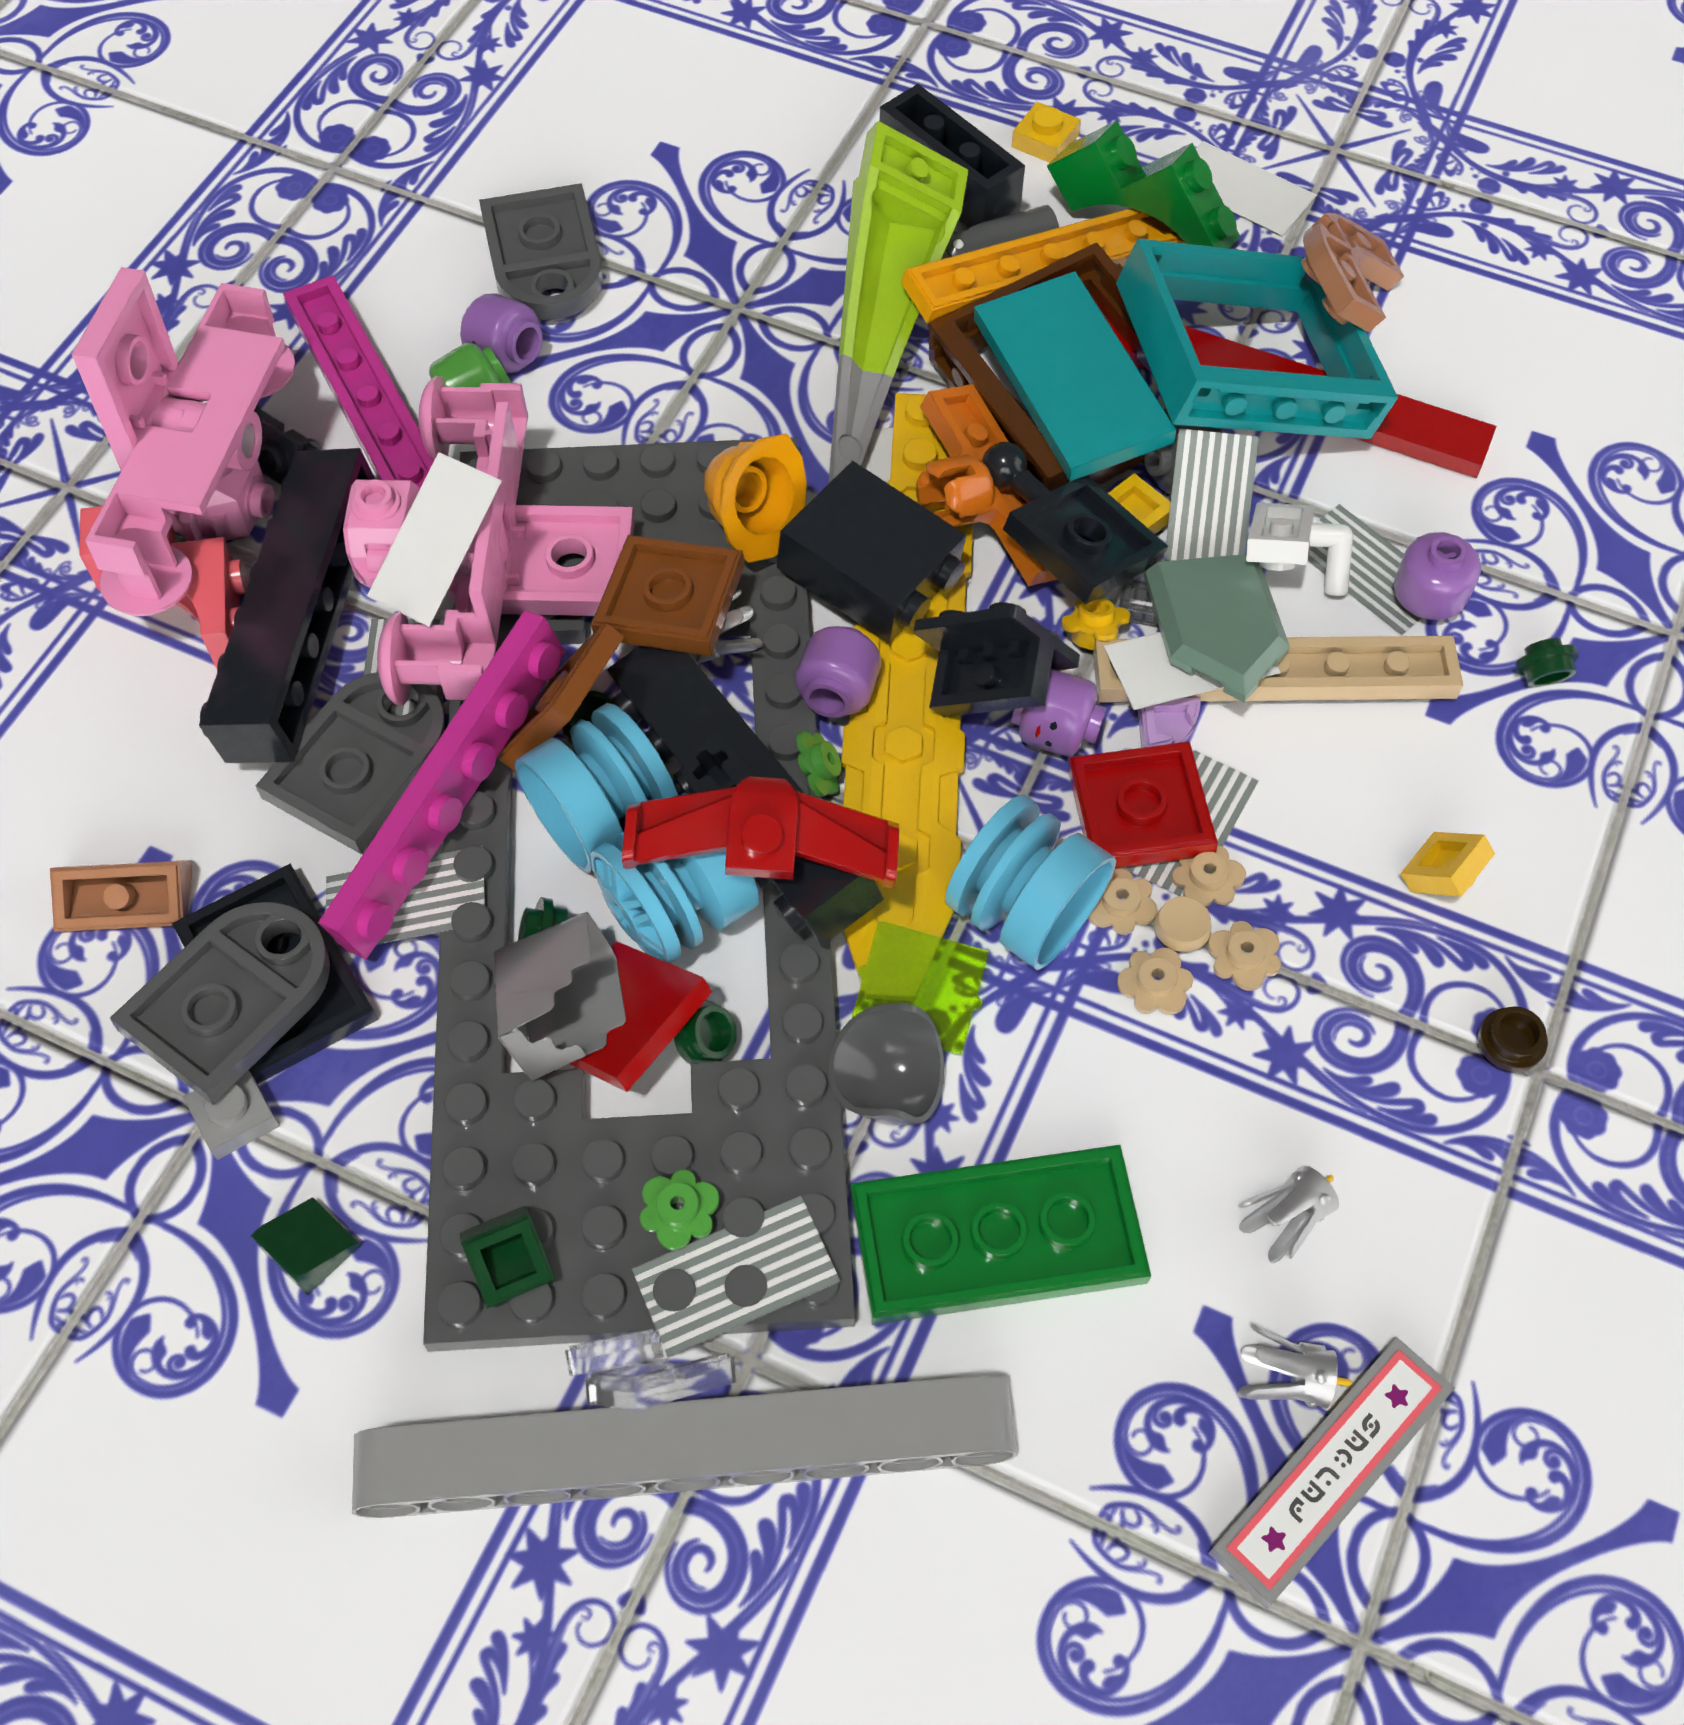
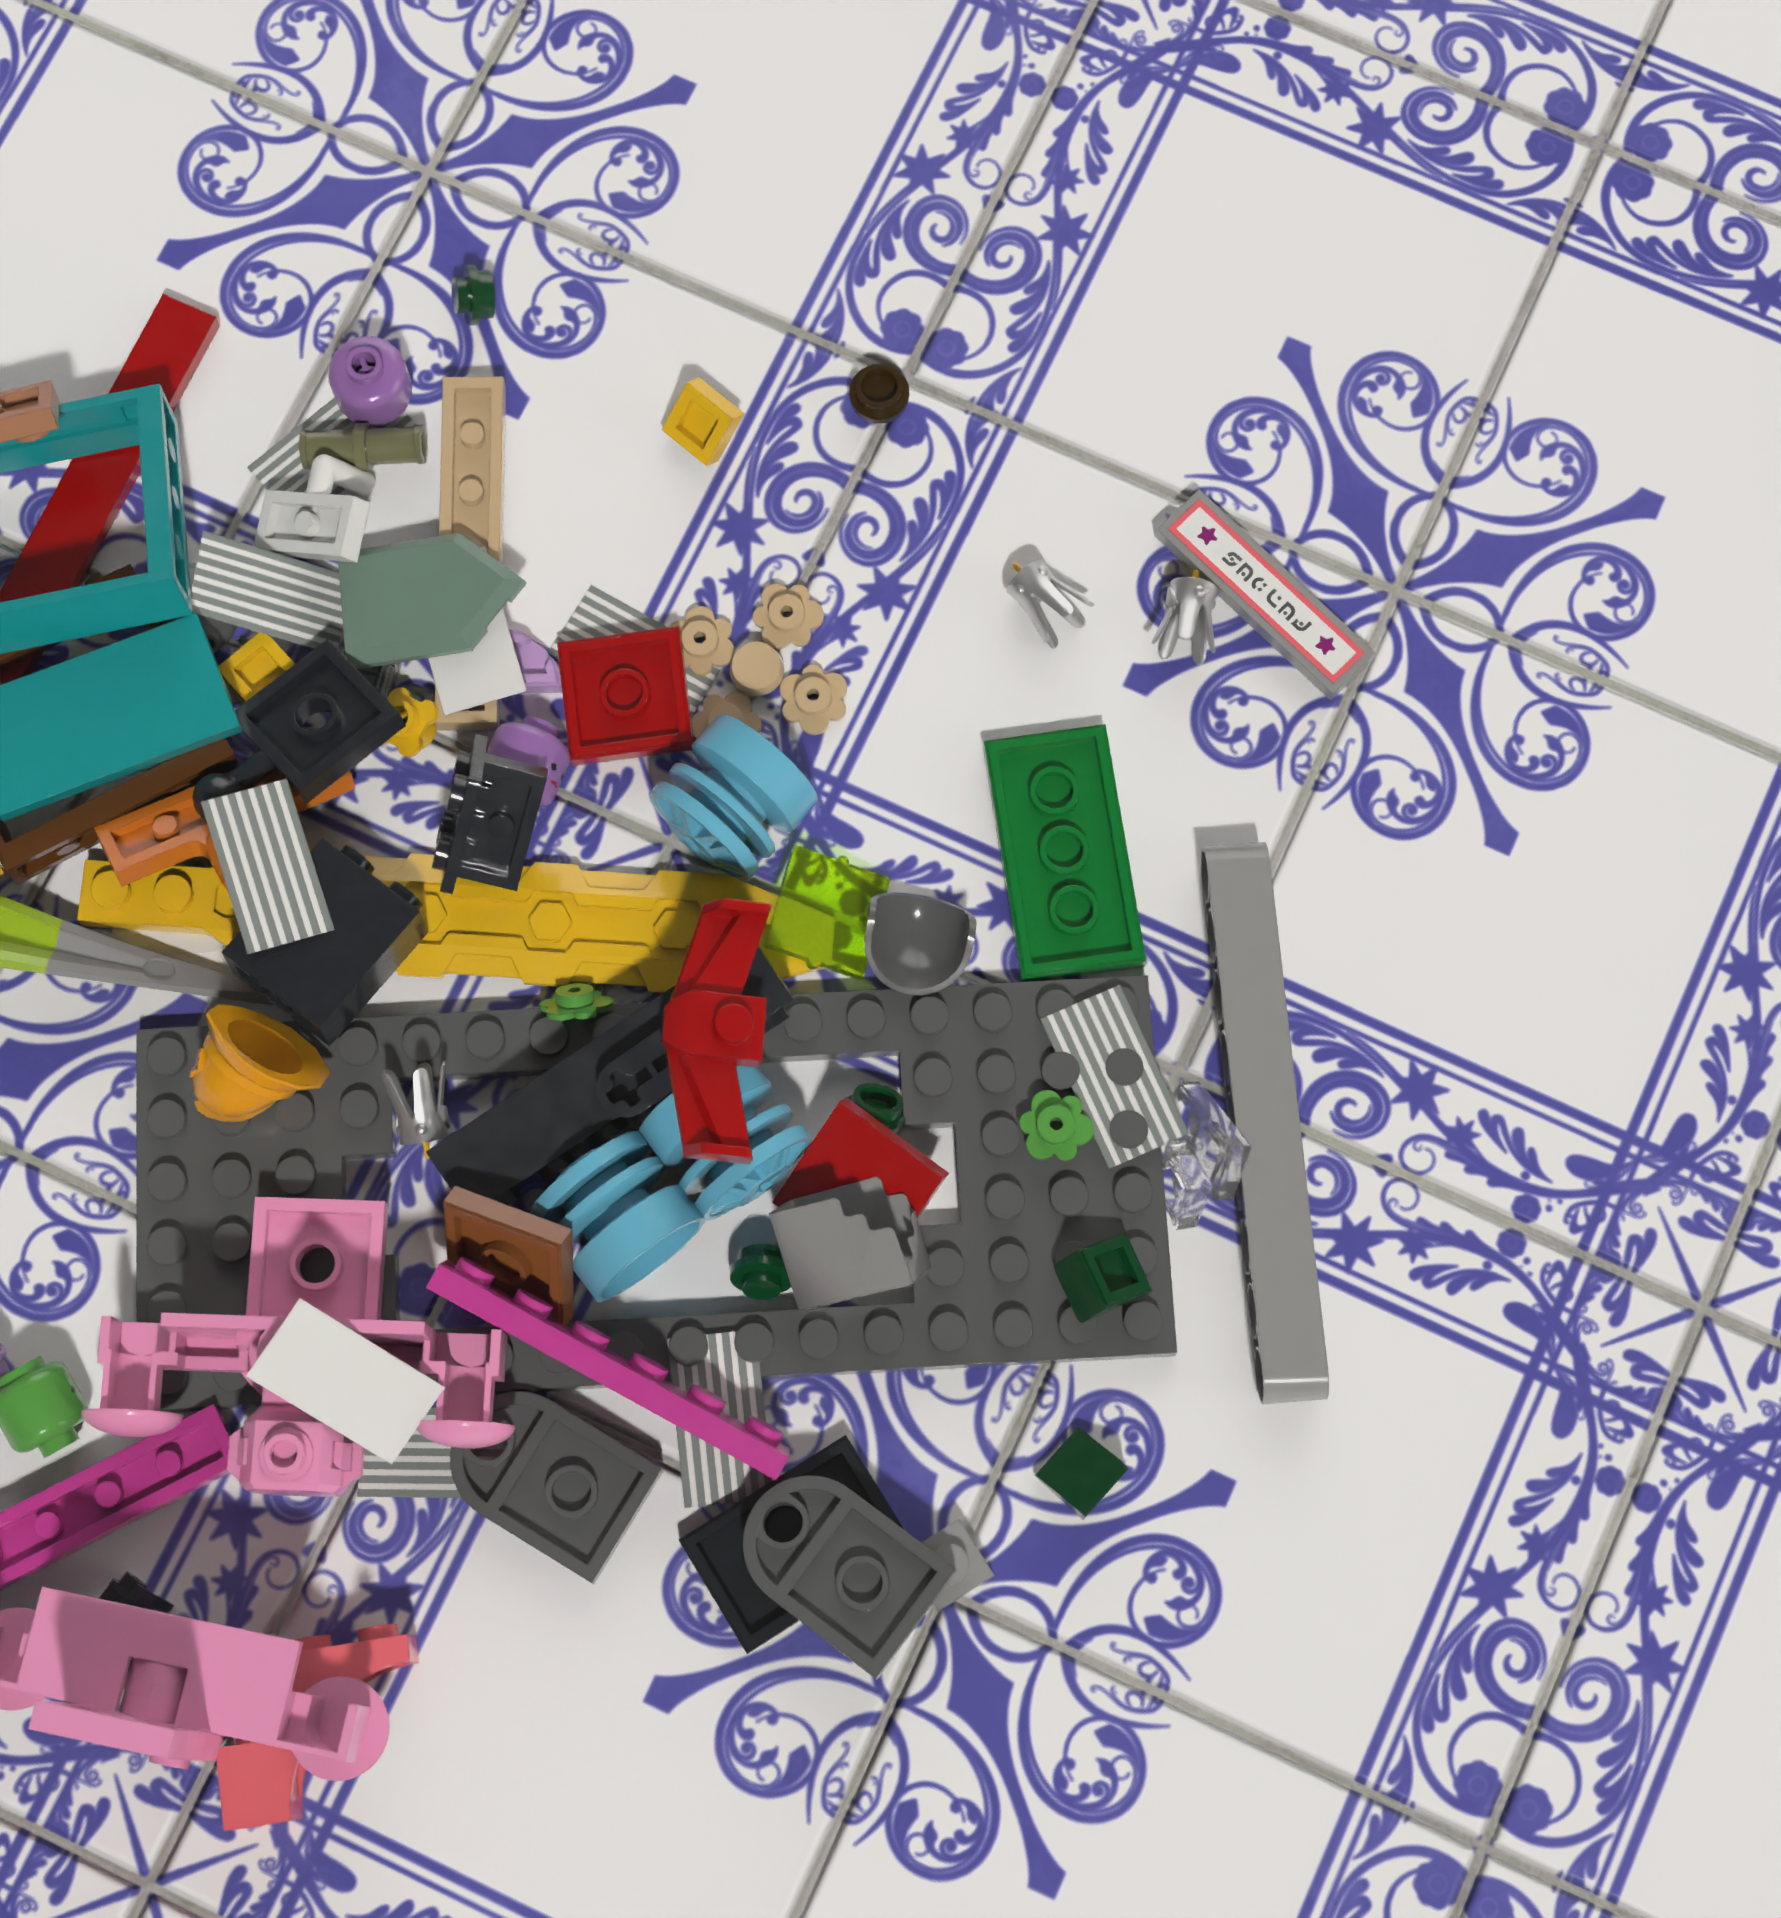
camera: 90 degrees left, 15 degrees up
nougat slope [50,860,192,932] -> none
black brick [199,448,376,763] -> none
dark orange tile [591,535,745,656] -> none
medium lavender head [795,626,882,718] -> none
none -> light grey sticker [201,779,335,954]
none -> olive pin [299,423,428,471]

